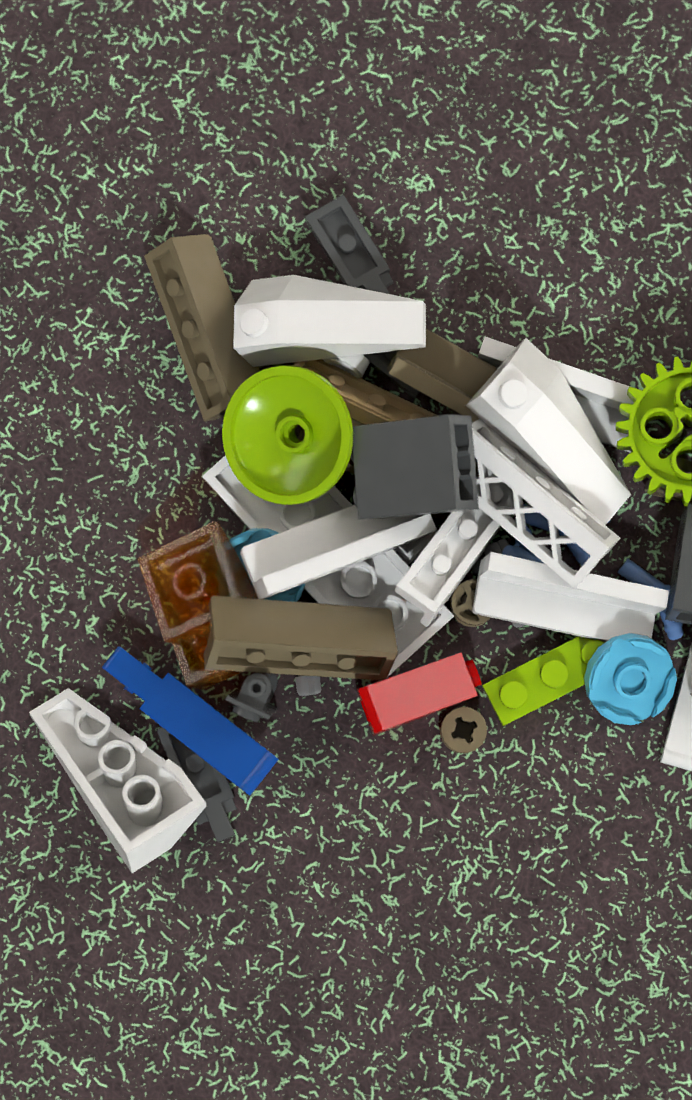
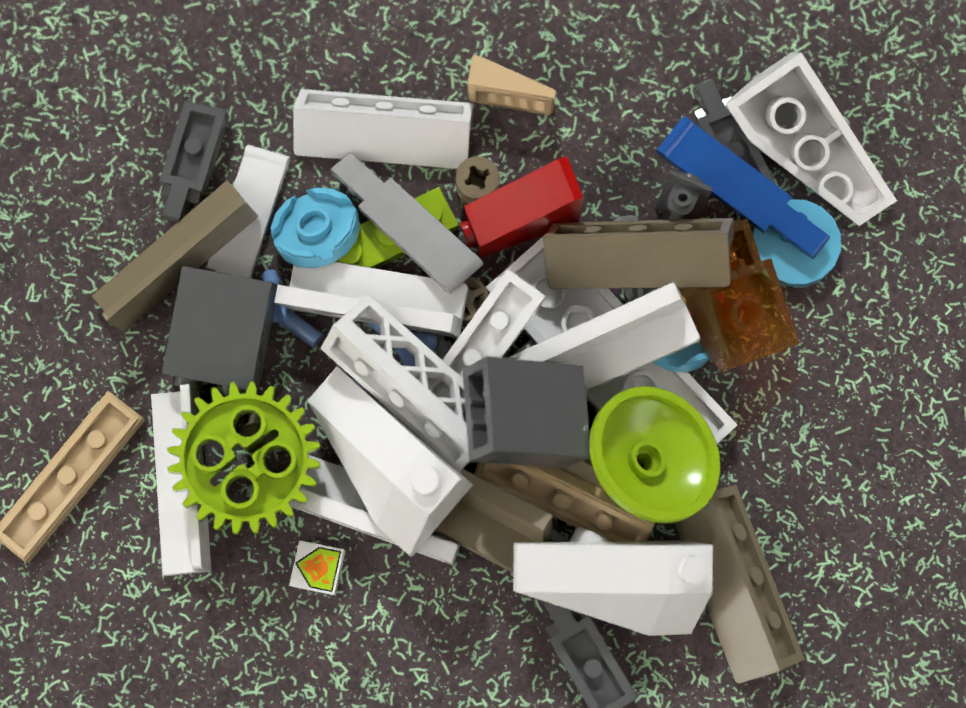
camera: 175 degrees left, 5 degrees down
none -> tile [289,540,346,596]
none -> white panel [293,89,473,169]
none -> light grey piece [330,153,483,294]
none -> tan slope [467,55,556,115]
none -> medium azure tile [751,199,841,288]

